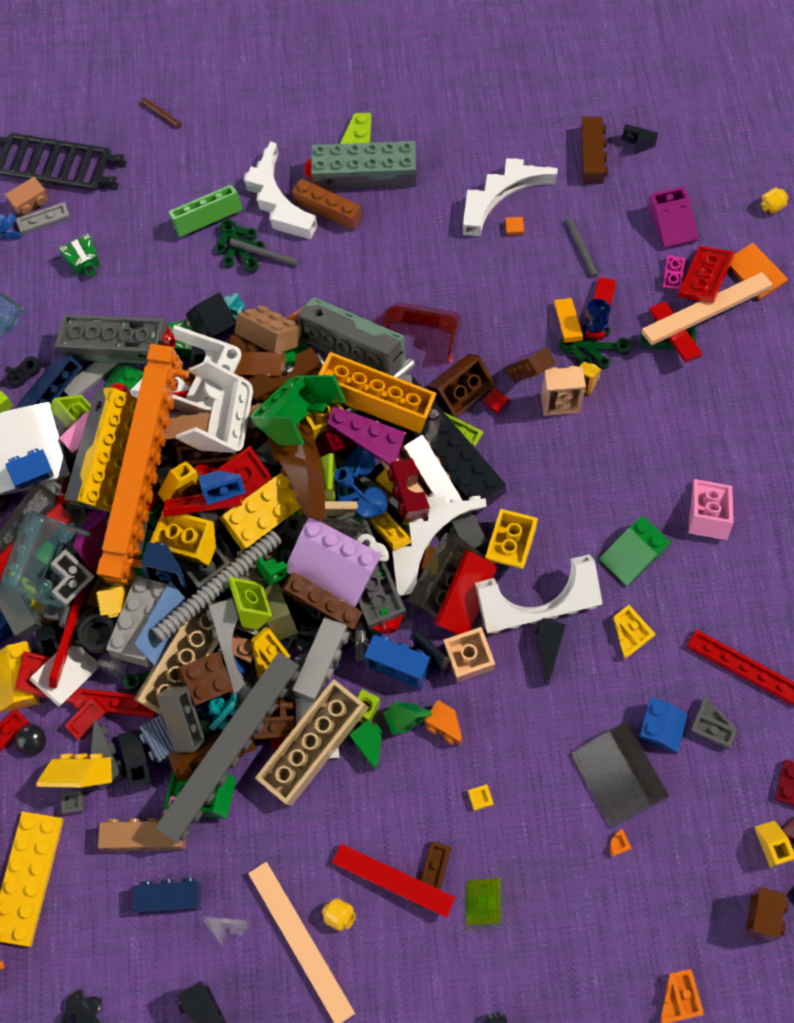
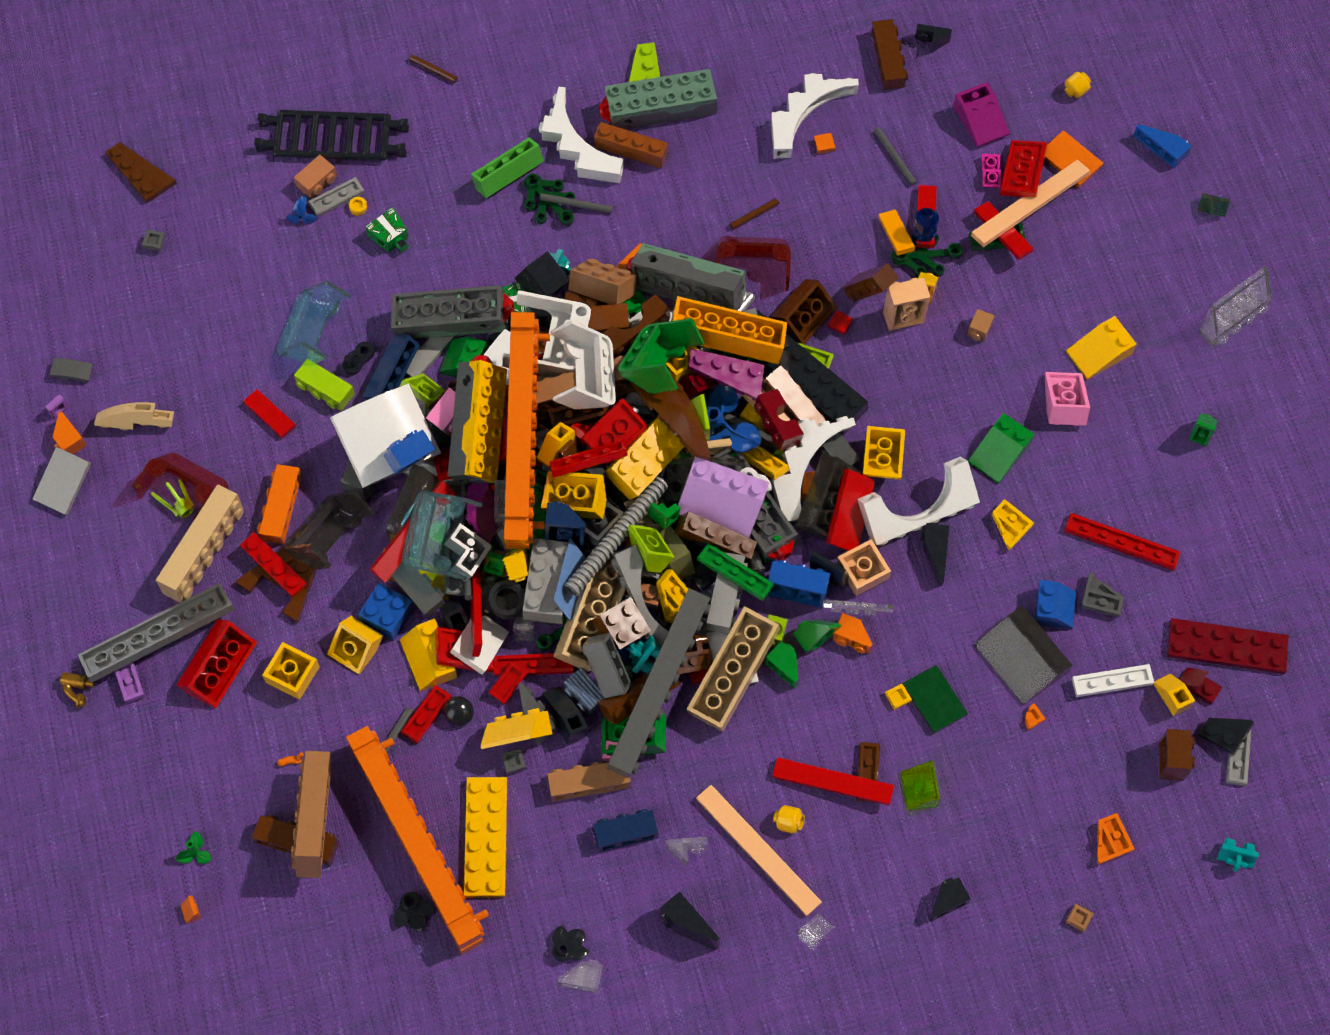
camera: 15 degrees left, 0 degrees up
blue slope [198,470,246,505] -> none
none -> yellow tile [349,197,367,216]
none -> green panel [483,544,506,576]
none -> green tile [697,543,774,601]
none -> reddish brown bar [730,198,779,230]
none -> clear wing [823,600,894,616]
none -> dark green tile [903,665,968,734]
none -> medium nougat brick [967,309,995,342]
none -> yellow slope [1066,316,1137,380]
none -> white plate [1072,664,1154,697]

